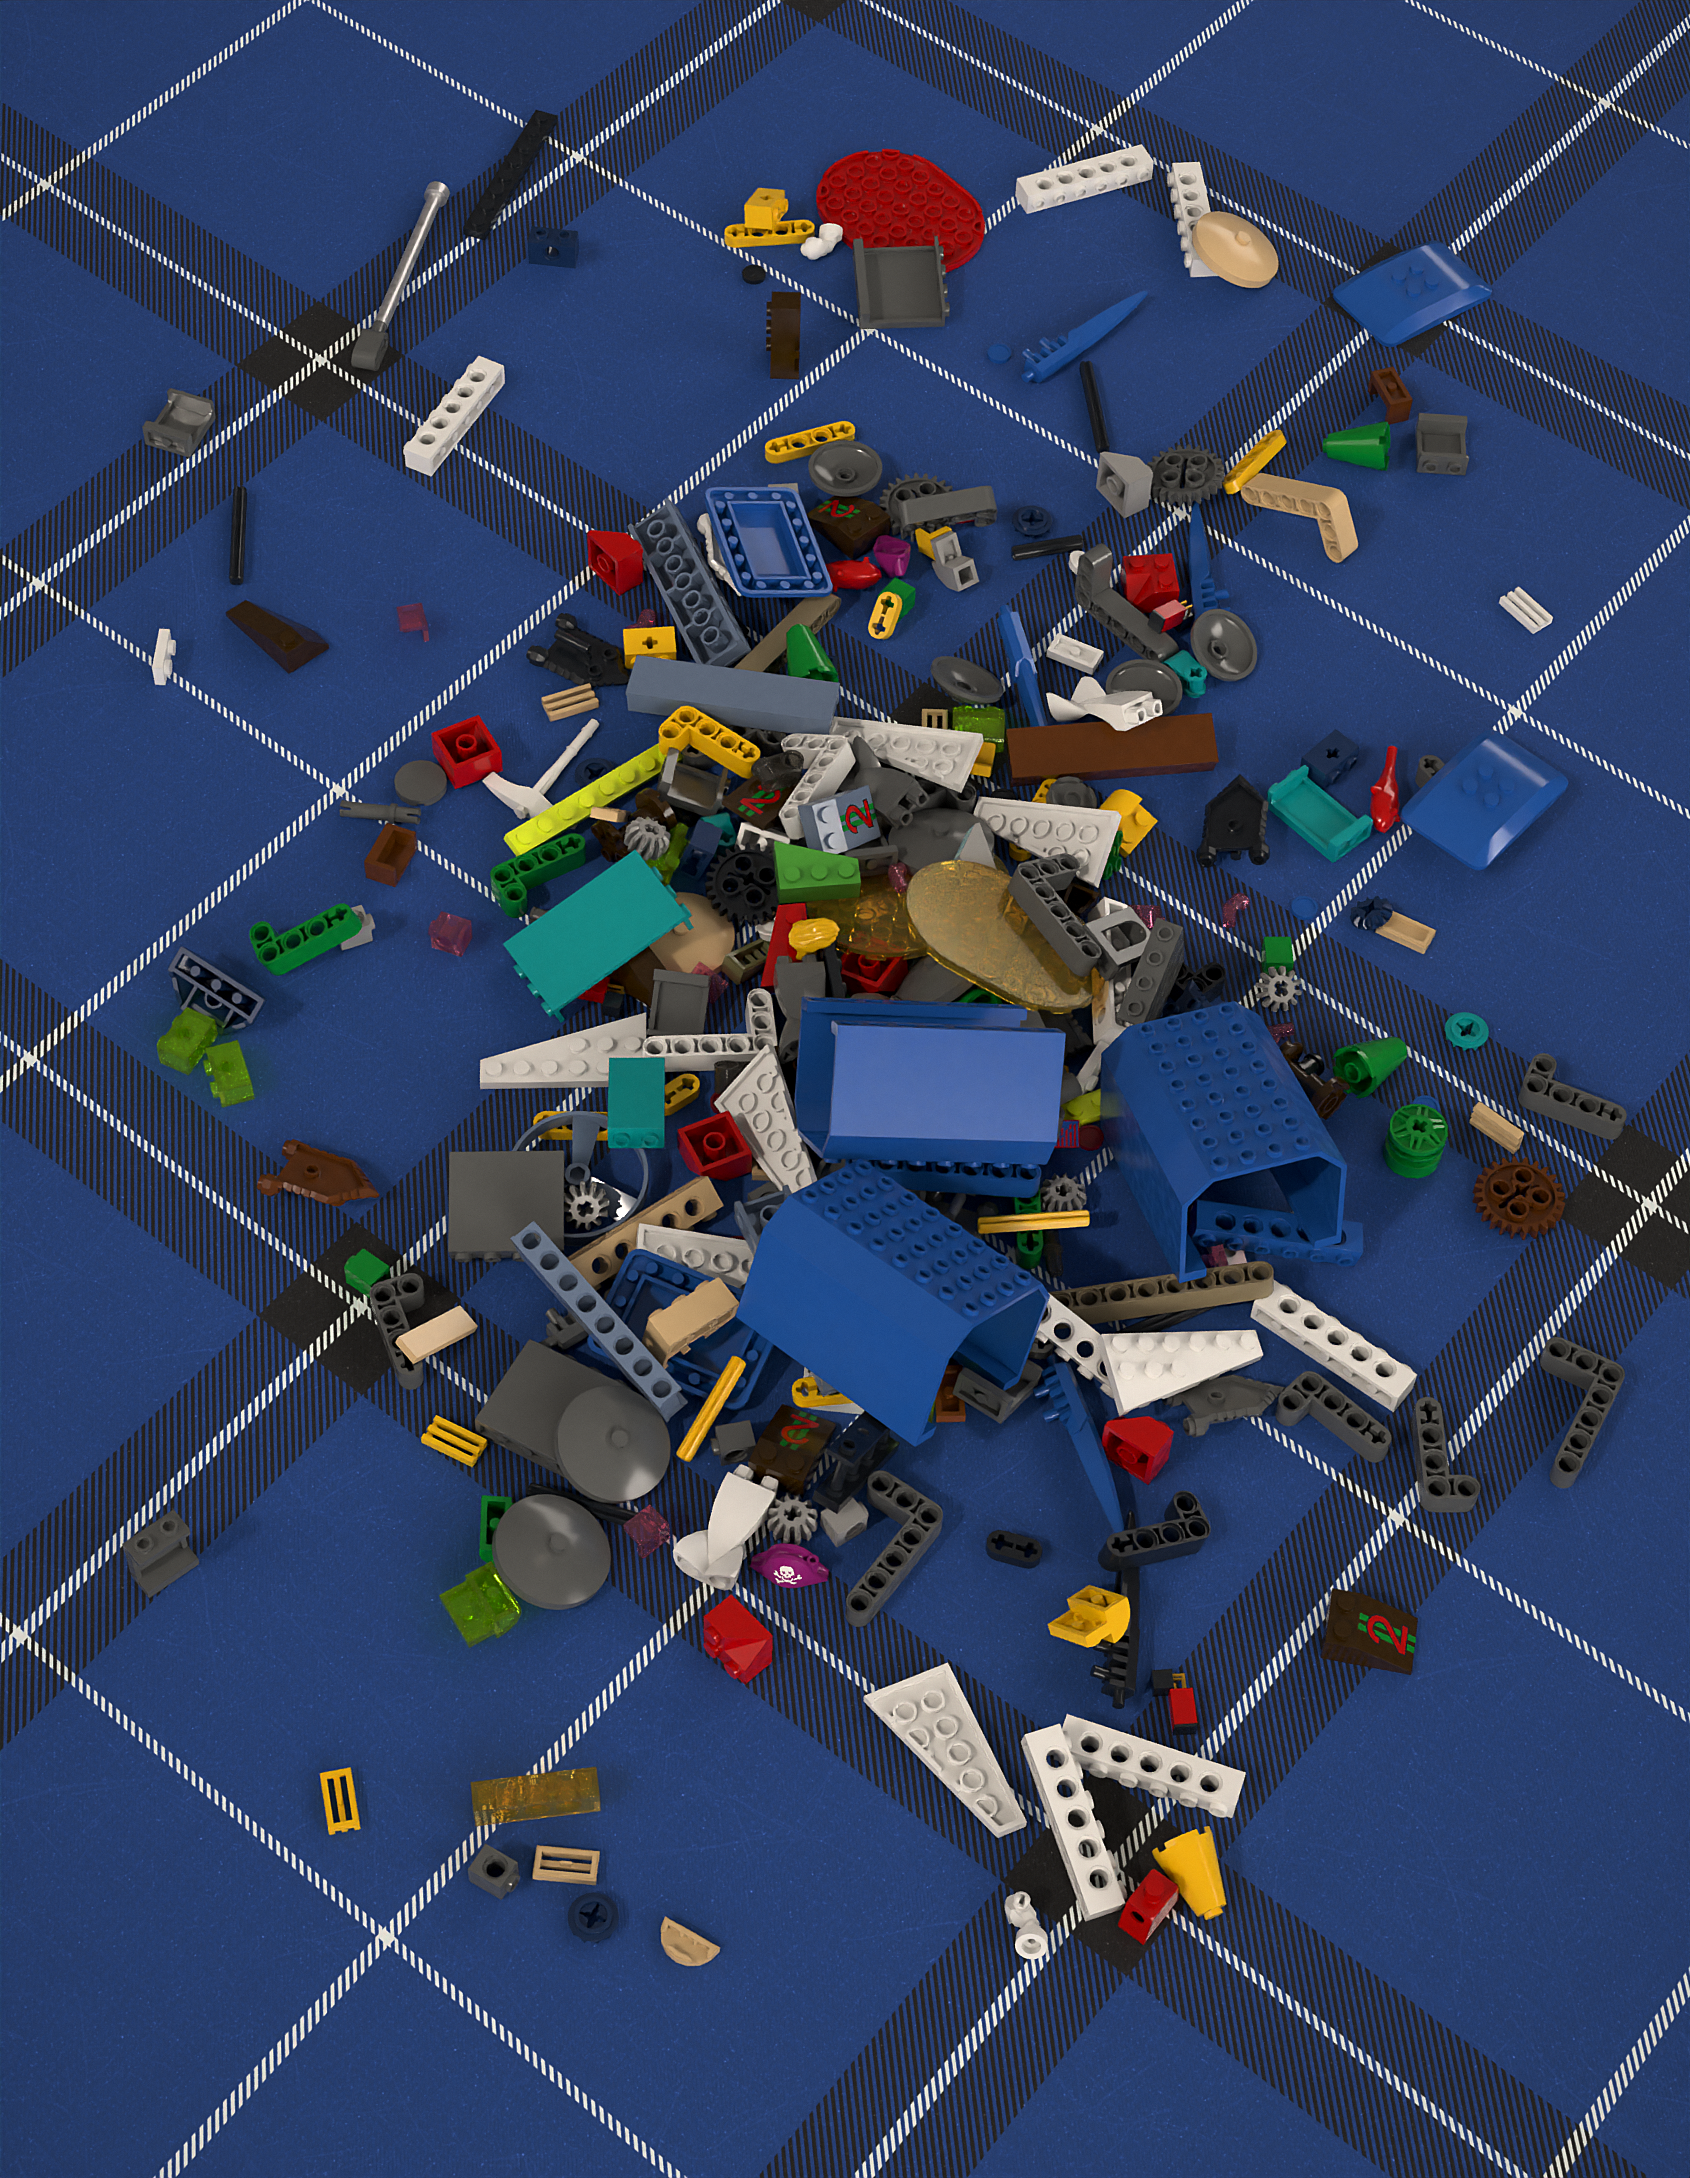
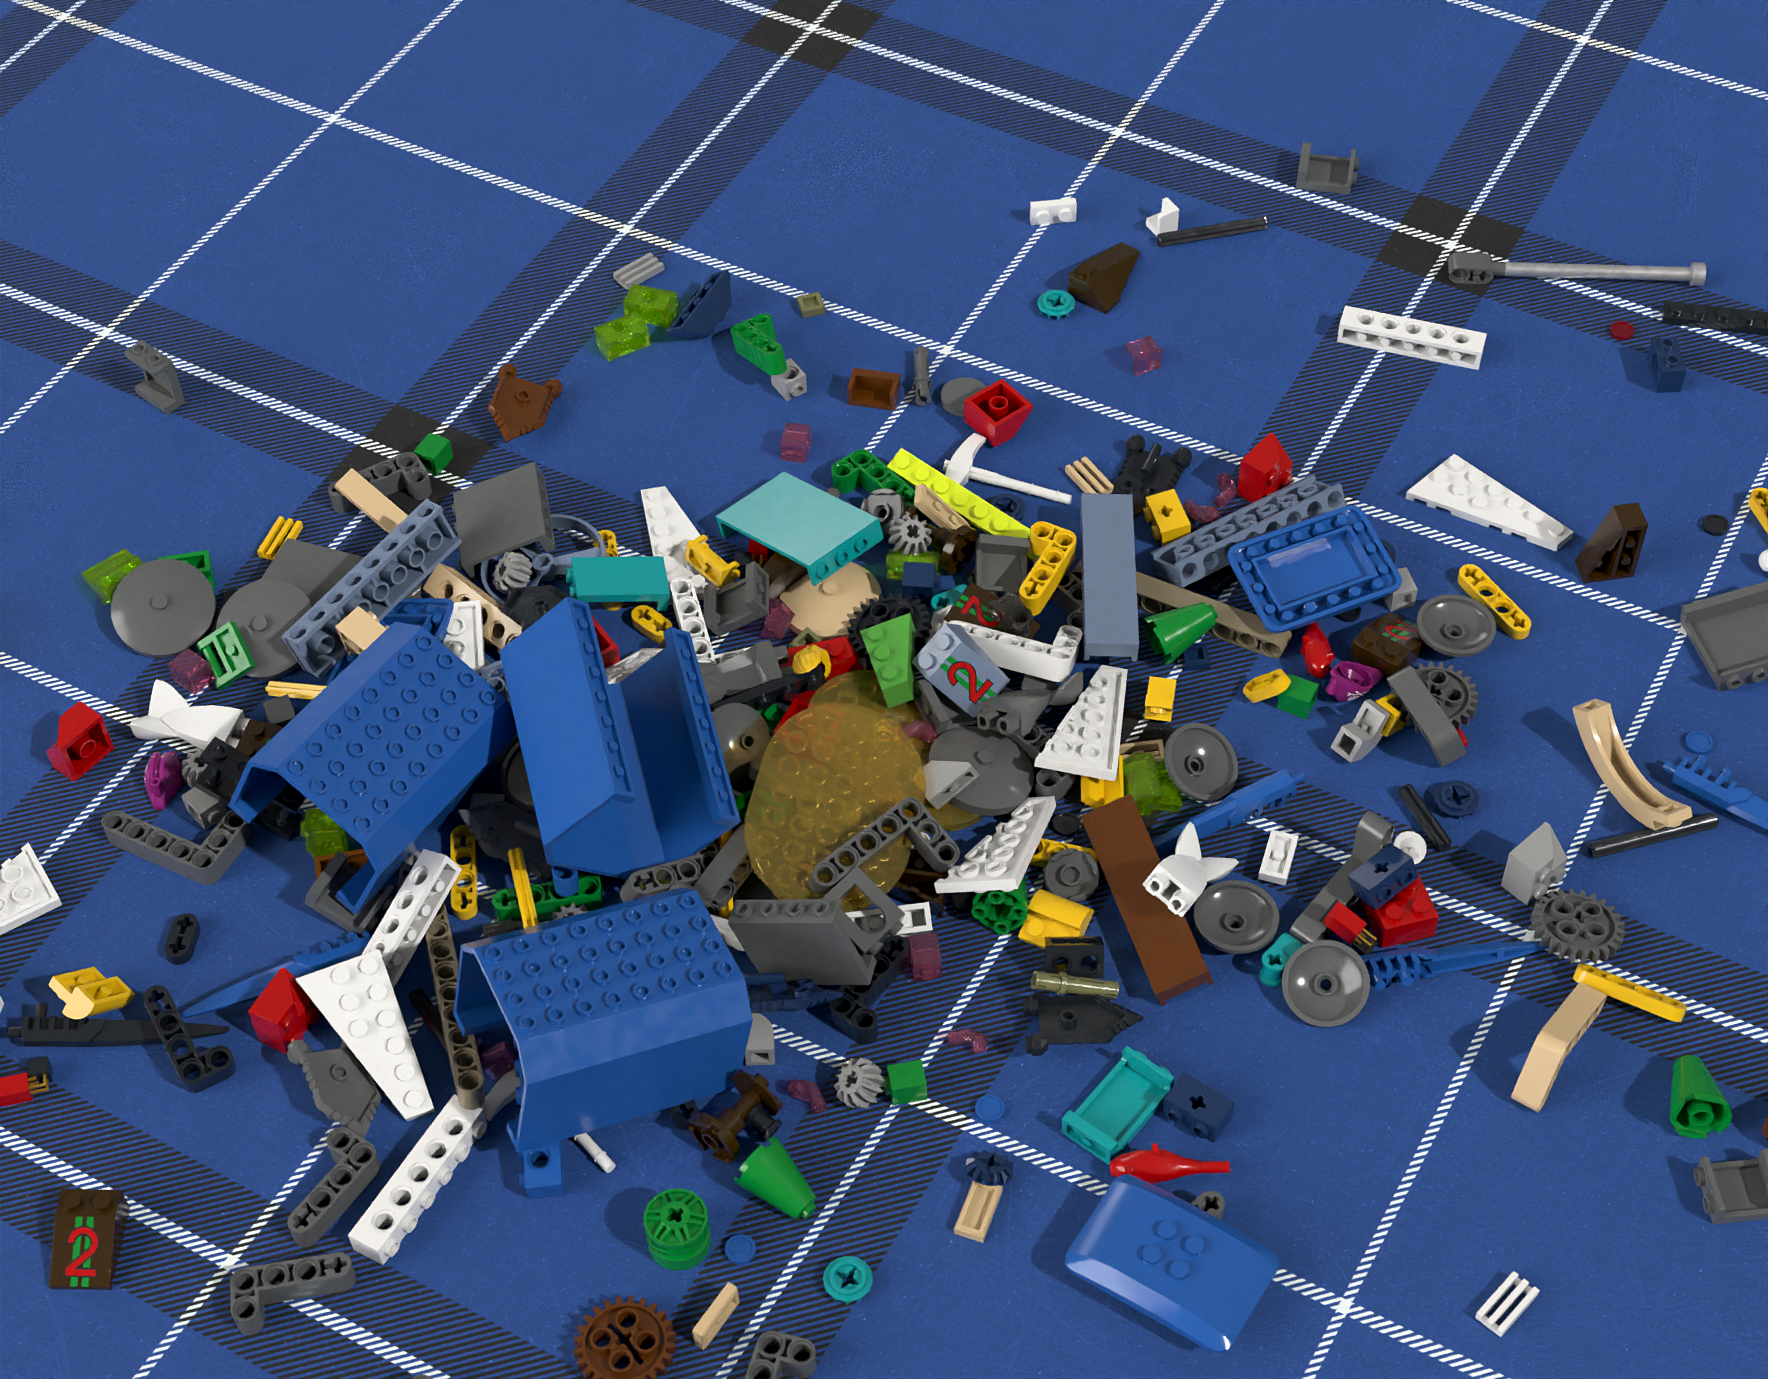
camera: 85 degrees right, 5 degrees down
none -> green plate [197,621,256,690]
none -> black shield [501,585,578,632]
none -> light grey tile [613,253,664,290]
none -> yellow hinge [685,535,740,589]
none -> olive tile [797,292,826,319]
none -> dark grey plate [860,488,907,539]
none -> olive pin [1031,971,1119,1000]
none -> teal gear [1038,290,1075,320]
none -> black brick [1044,936,1104,979]
none -> yellow brick [1144,676,1177,722]
none -> white panel [1146,197,1179,236]
none -> clear pink arm [1215,473,1237,508]
none -> dark blue brick [1347,843,1419,910]
none -> white wing [1405,454,1574,551]
none -> tan arch [1572,699,1693,830]
none -> dark red piece [1610,321,1635,341]

